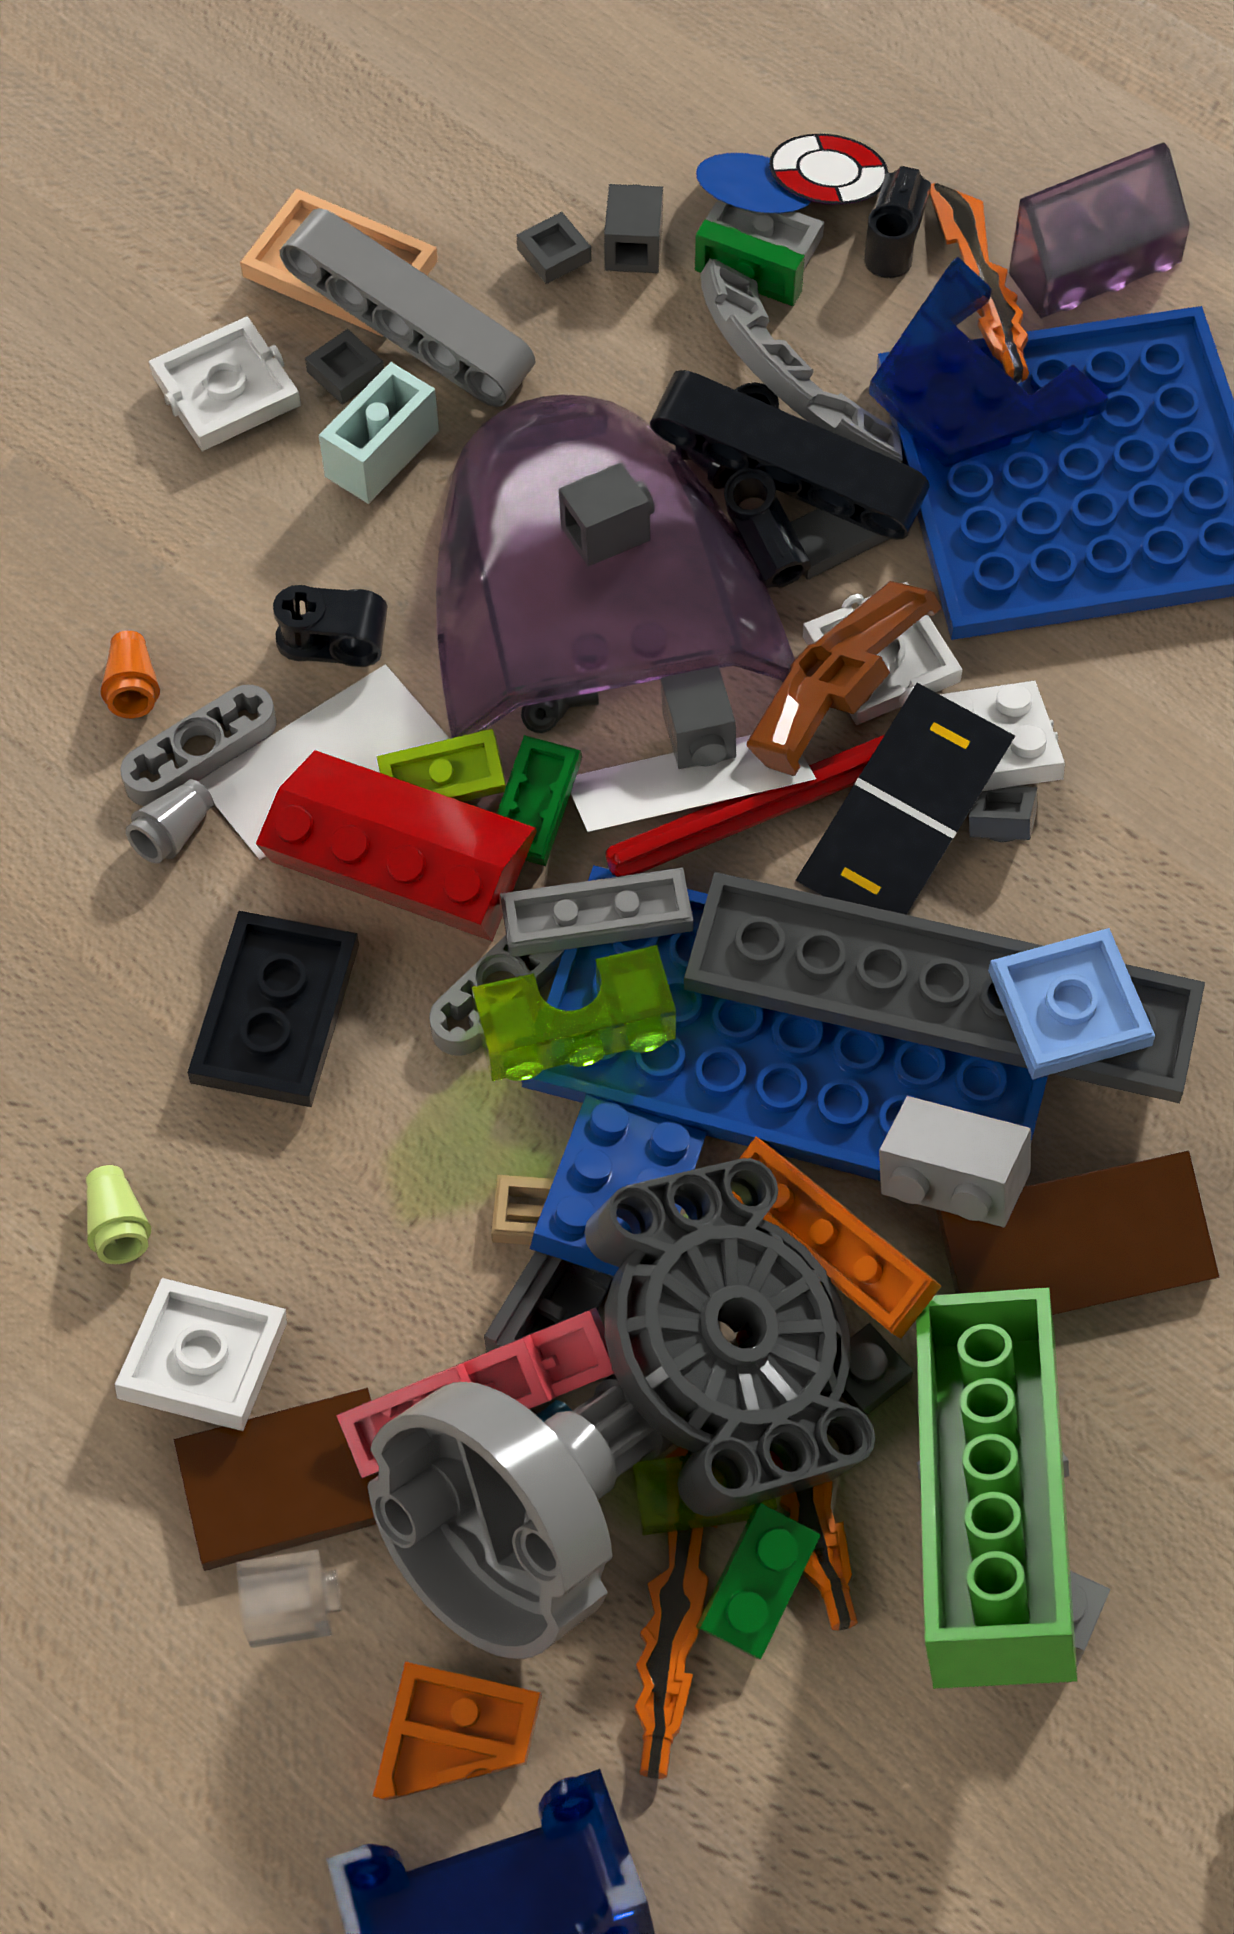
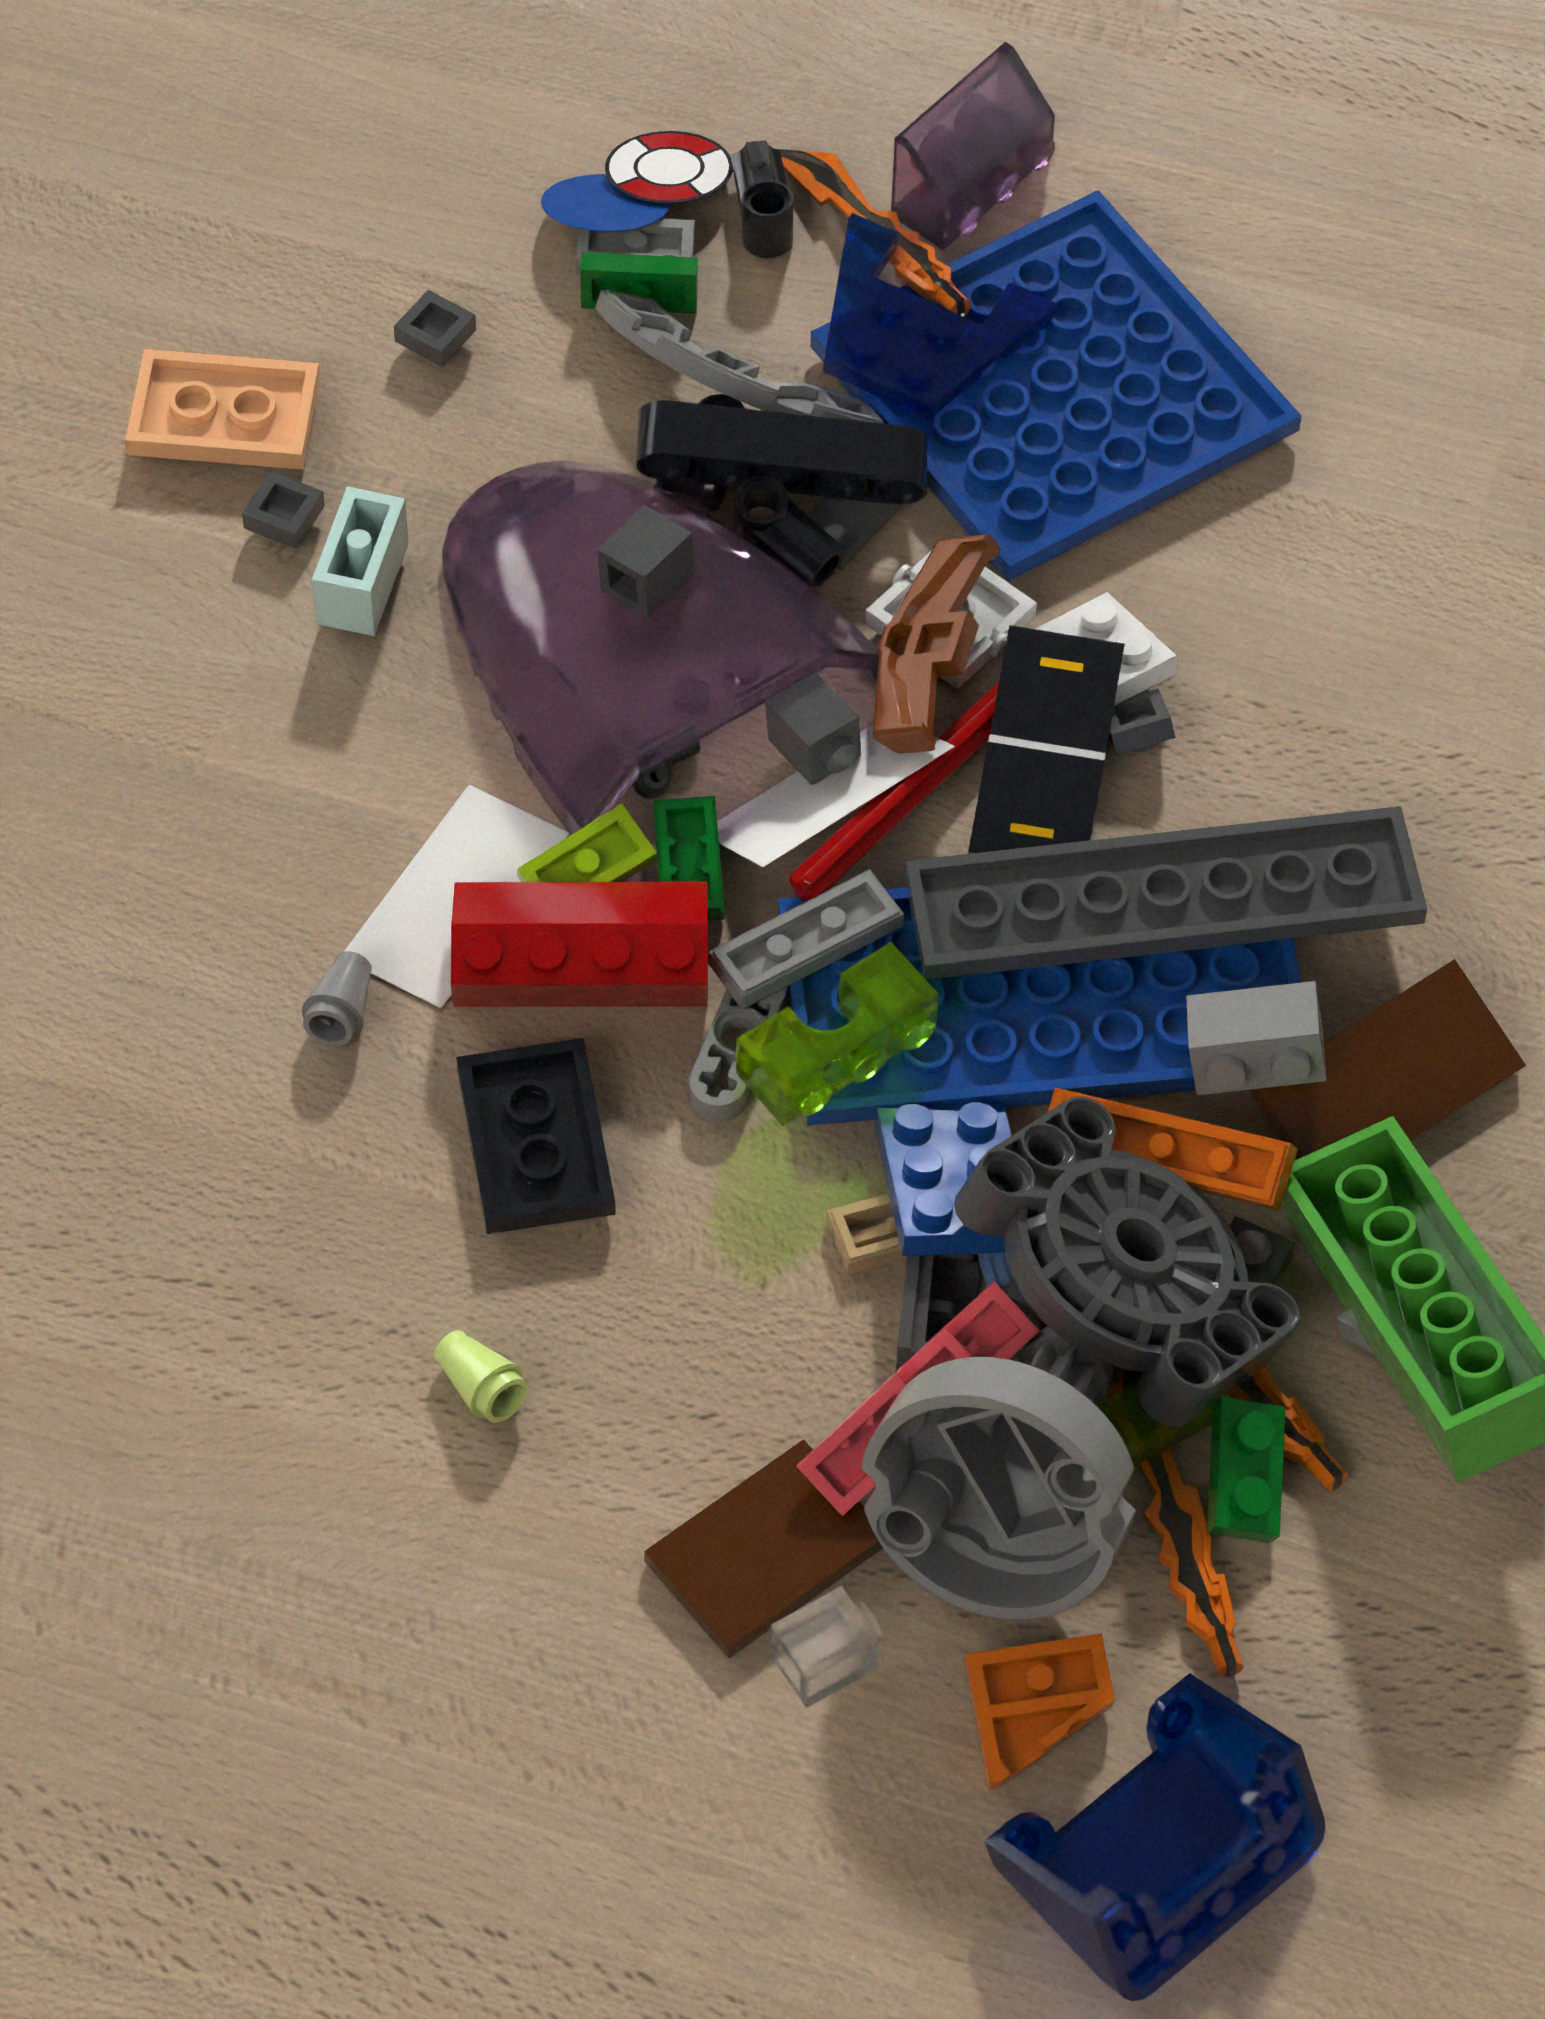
camera: 25 degrees left, 5 degrees down
orange cone [101,630,160,719] -> none
white plate [115,1278,287,1431] -> none
light grey beam [120,685,276,806] -> none
white plate [149,316,301,451] -> none
black piece [273,585,388,667] -> none
light grey beam [280,208,535,407] -> none
dark grey brick [604,184,663,273] -> none
light blue tile [988,928,1155,1079] -> none

